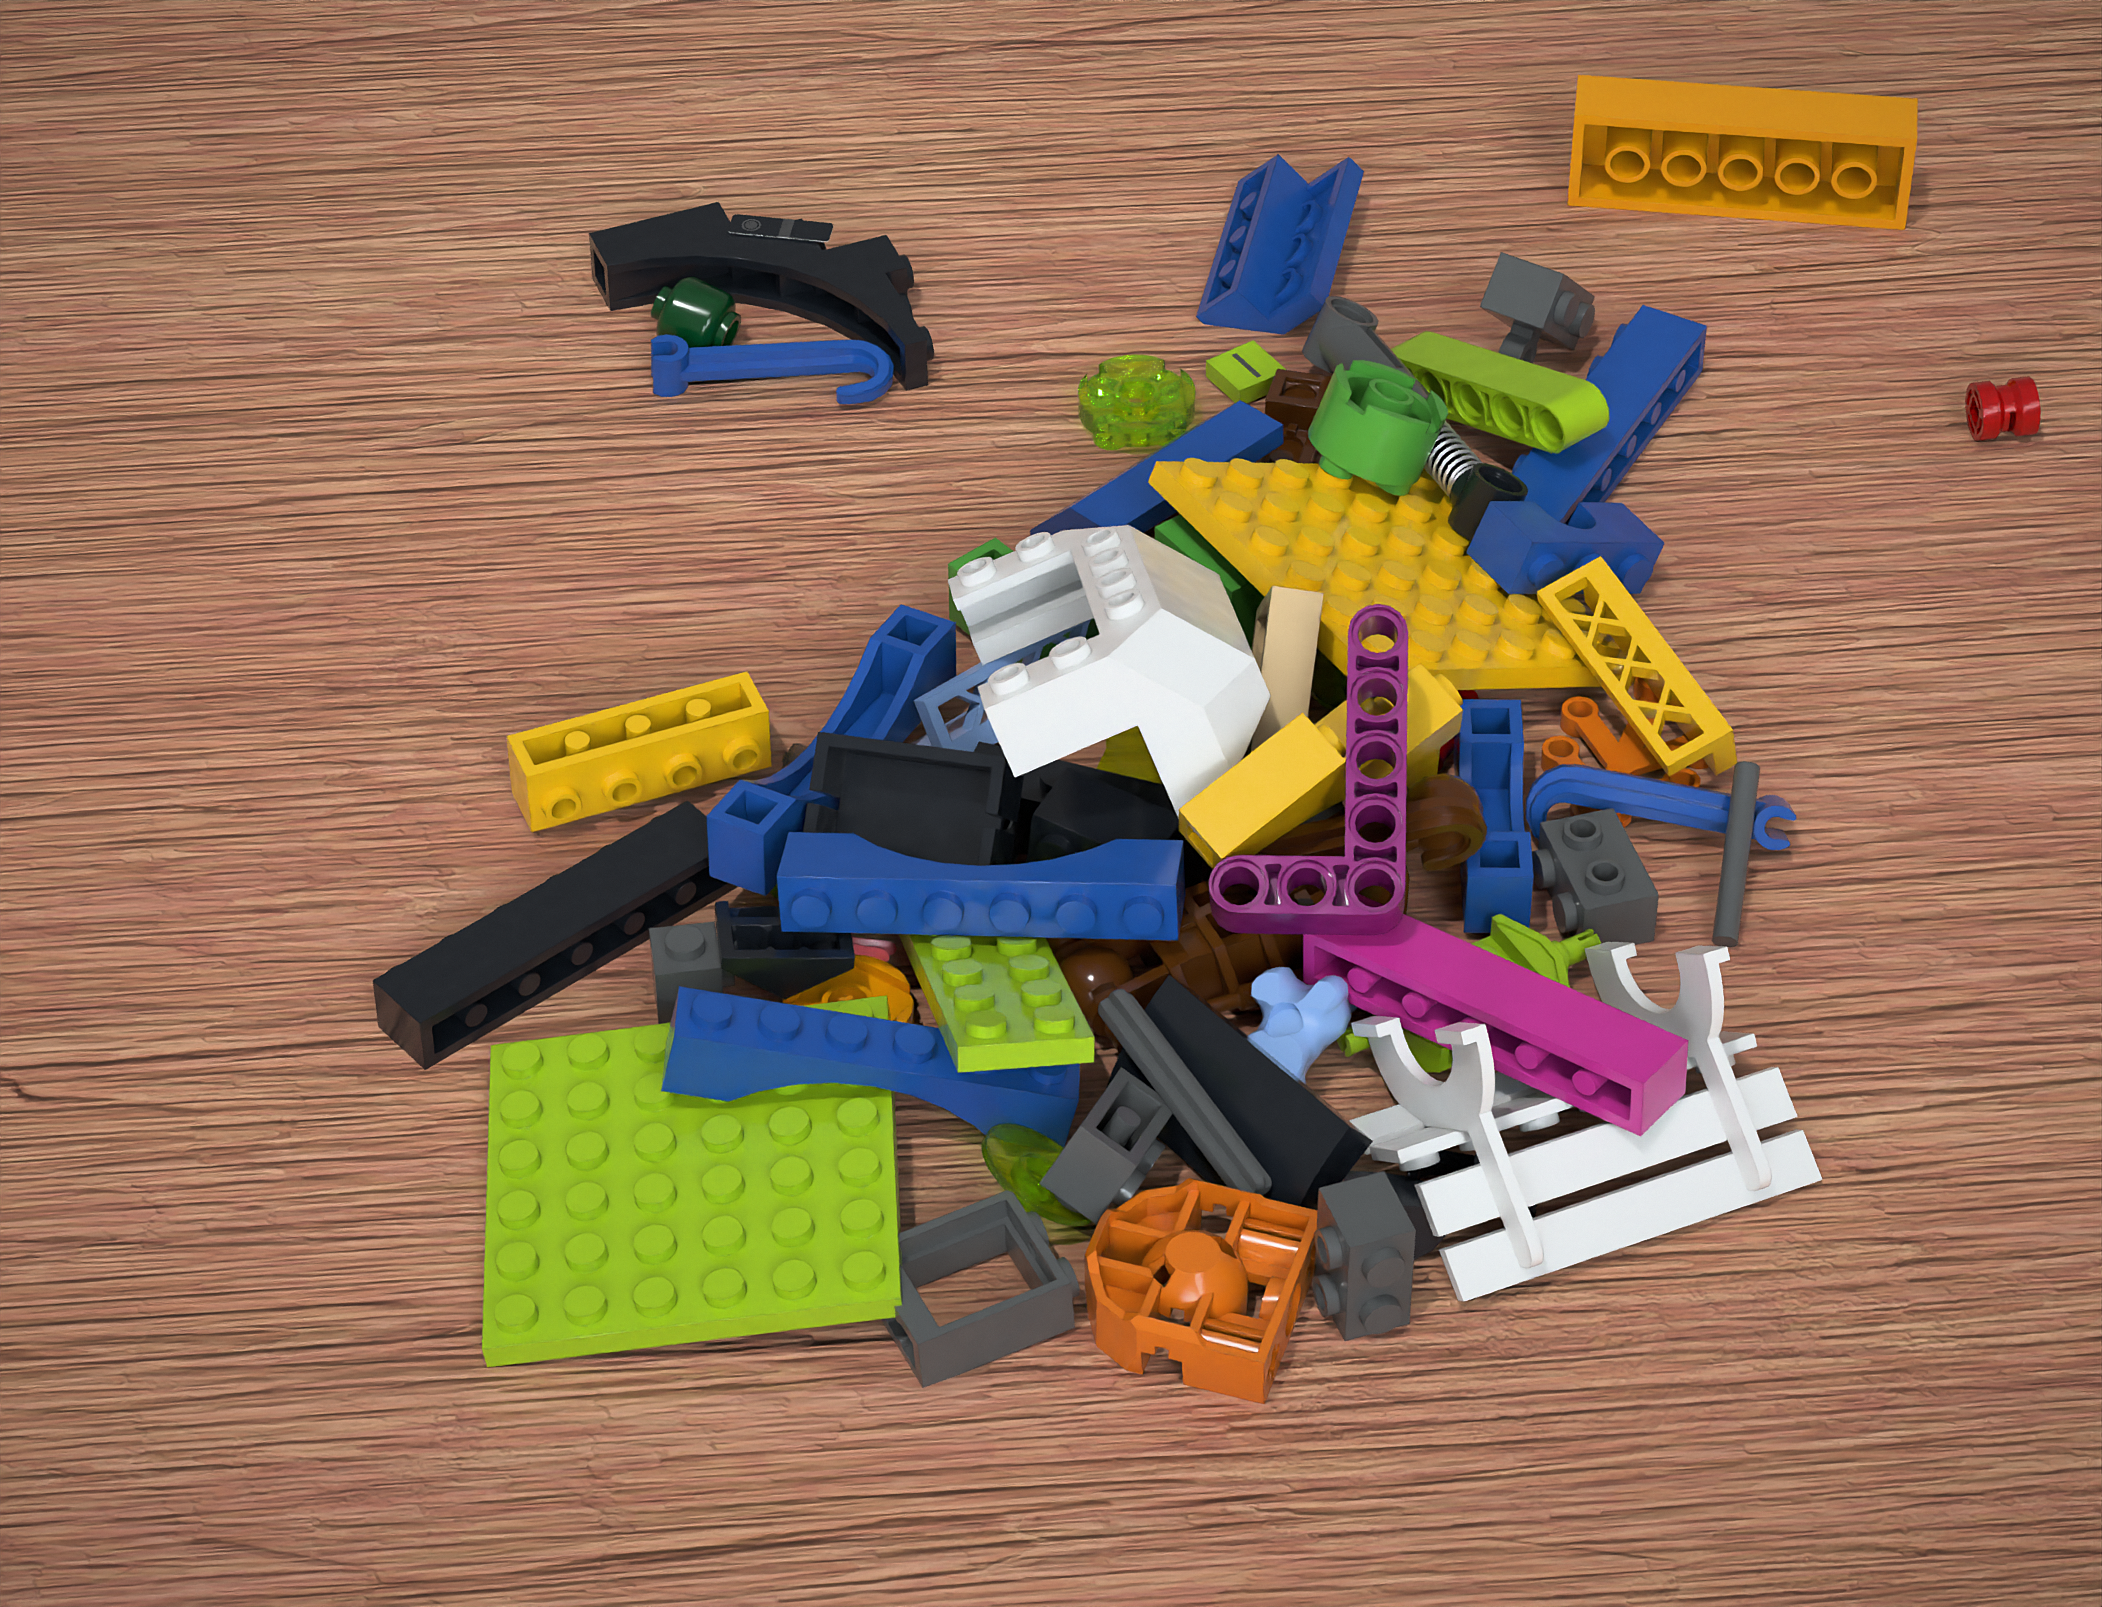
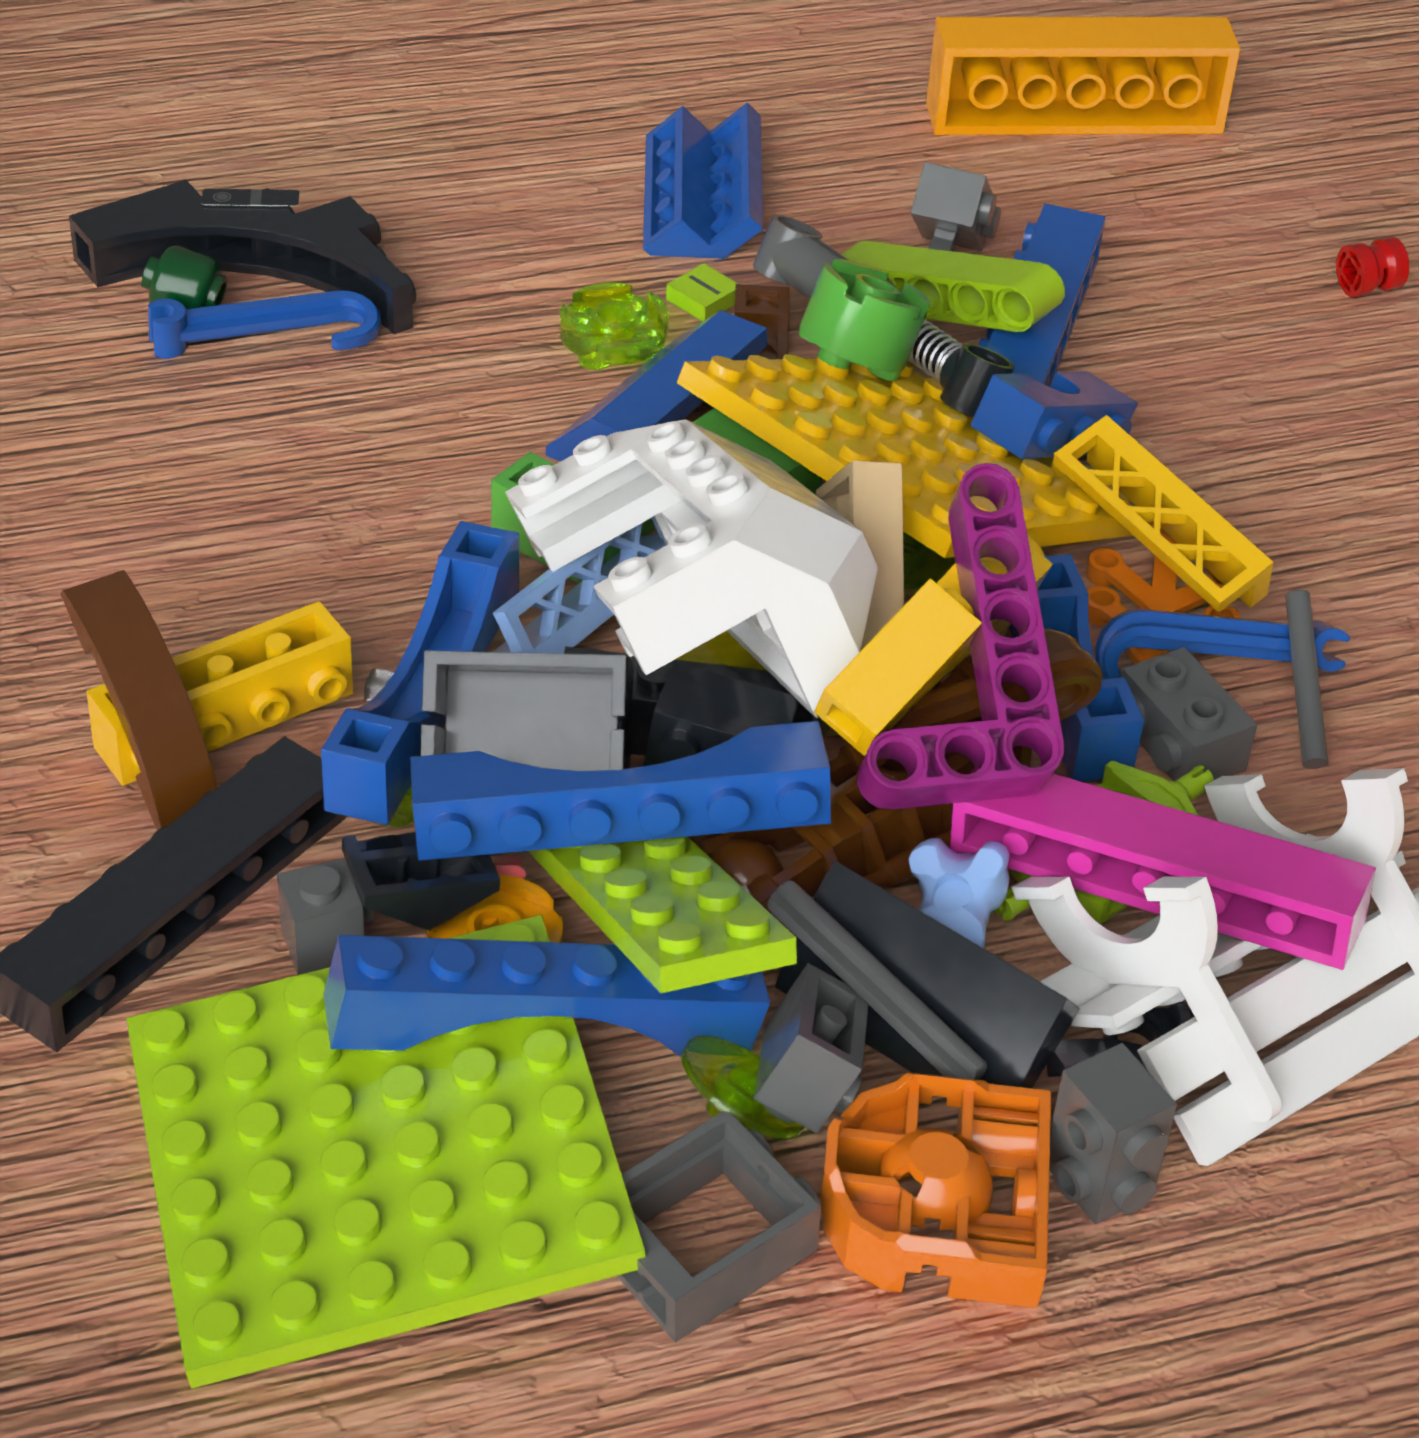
camera: 15 degrees left, 0 degrees up
none -> reddish brown slope [60,570,218,830]

